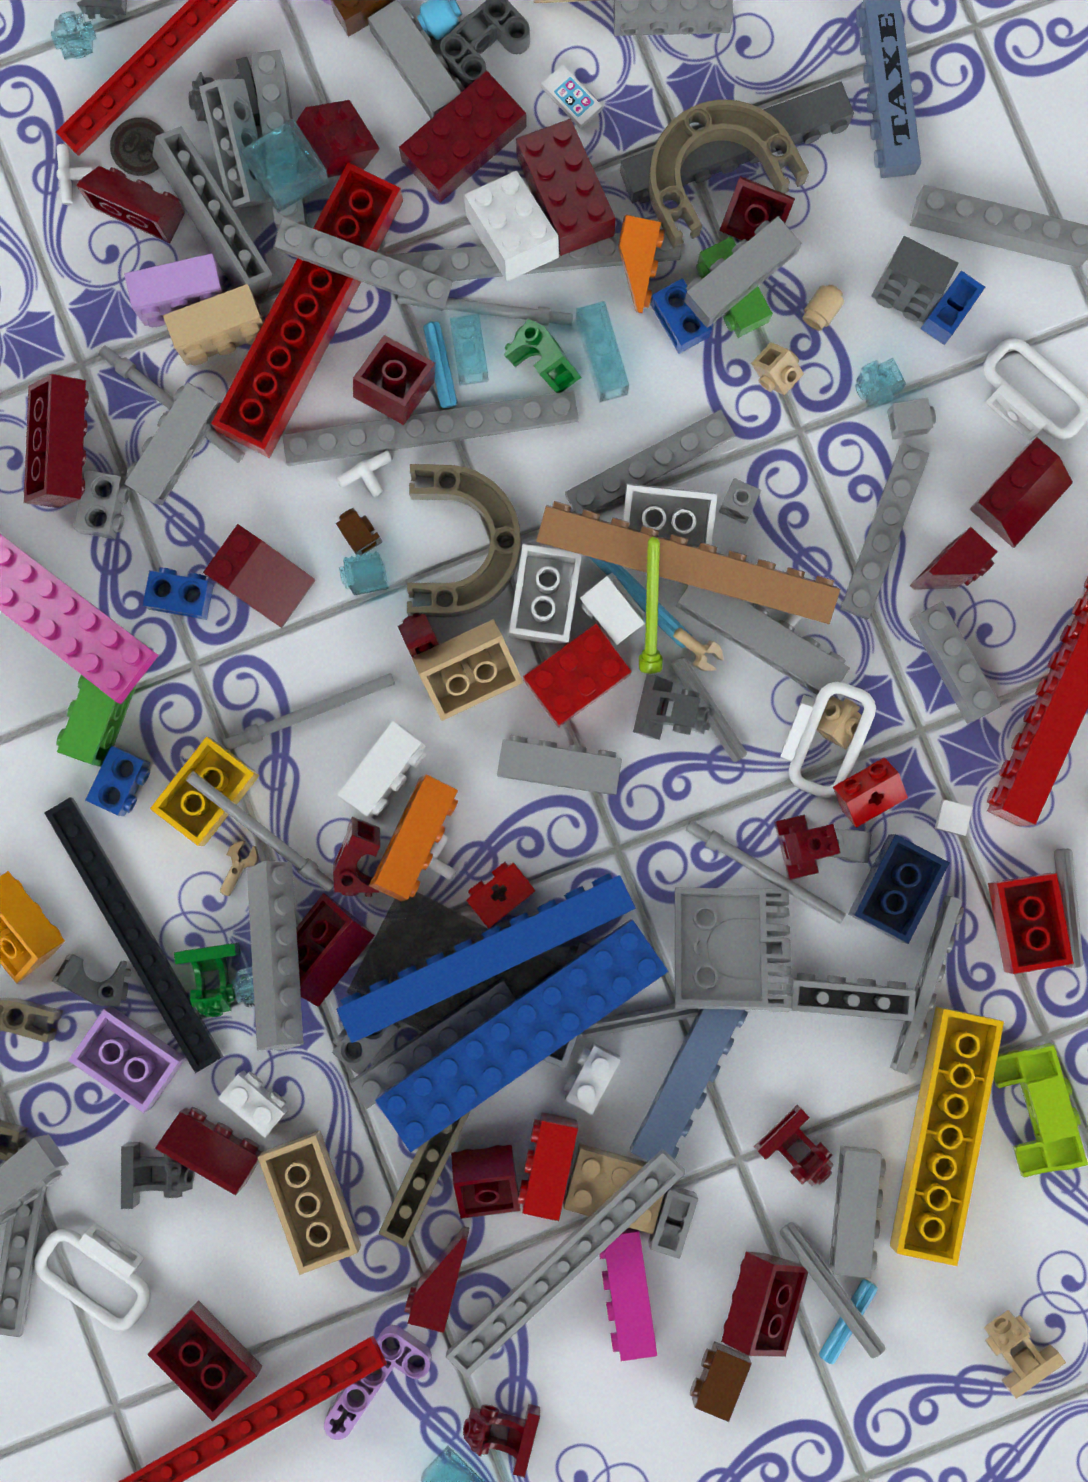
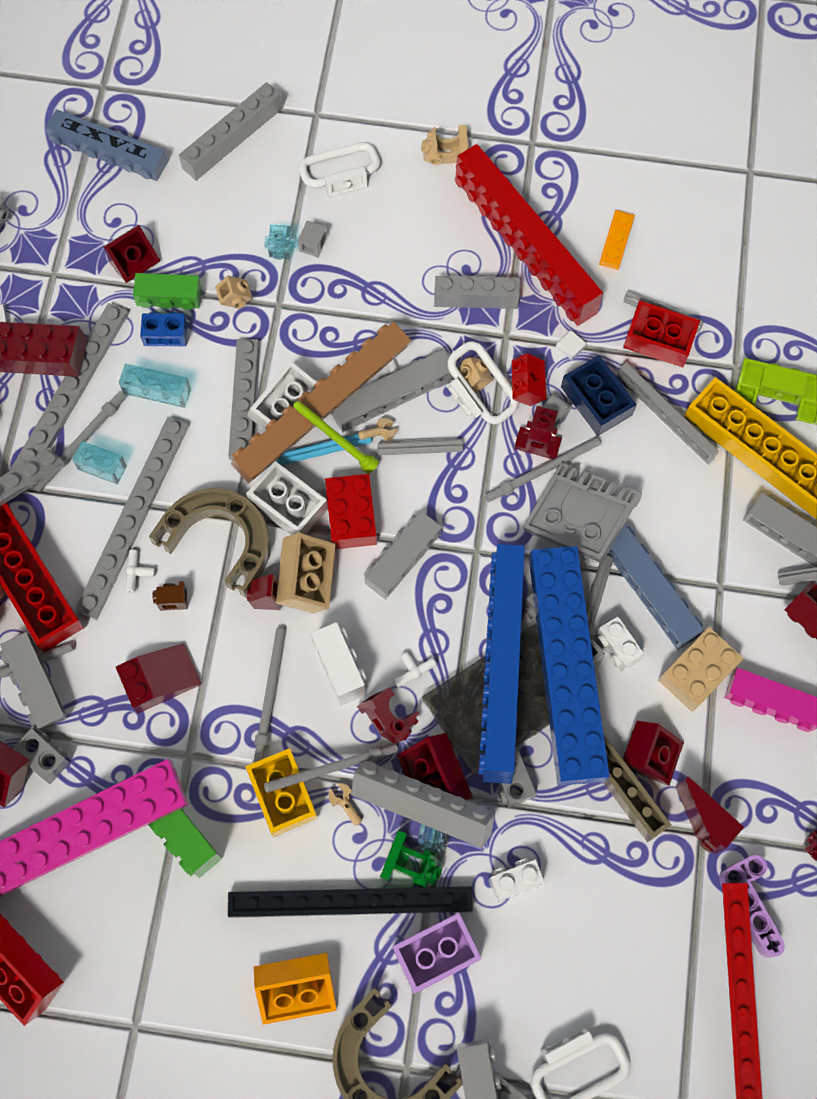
camera: 60 degrees left, 15 degrees down
dark grey tile [52,954,131,1006] -> none
blue brick [85,746,150,817] -> none
dark grey tile [121,1142,195,1209] -> none
blue brick [142,567,214,620] -> none
dark red brick [147,1300,263,1422] -> none
dark red slope [155,1107,262,1196] -> none
tan brick [258,1130,361,1275] -> none
clear light blue brick [339,551,389,595] -> none
light grey plate [349,978,516,1109] -> none
dark red brick [353,335,435,425] -> none
orange brick [369,774,458,901] -> none
medium azure axle [423,322,457,408] -> none
light grey plate [445,1148,685,1378] -> none
white brick [464,171,559,282] -> none
red brick [466,862,536,929] -> none
green tile [504,319,582,393] -> none
red brick [518,1112,578,1221] -> none
white brick [580,573,646,645] -> none
orange slope [618,215,665,313] -> none
dark grey brick [620,81,854,204] -> none
dark grey tile [633,674,714,740] -> none
light grey brick [648,1185,698,1259] -> none
dark tan piece [649,100,809,248] -> none
light grey brick [684,216,802,328] -> none
light grey brick [719,478,761,524] -> none
dark red tile [754,1105,834,1186] -> none
light grey brick [787,973,916,1021] -> none
tan brick [802,284,844,331] -> none
light grey plate [840,443,930,620] -> none
dark grey brick [871,236,959,322] -> none
dark red slope [910,527,998,590] -> none
blue brick [920,270,986,345] -> none
dark red slope [970,437,1073,548] -> none

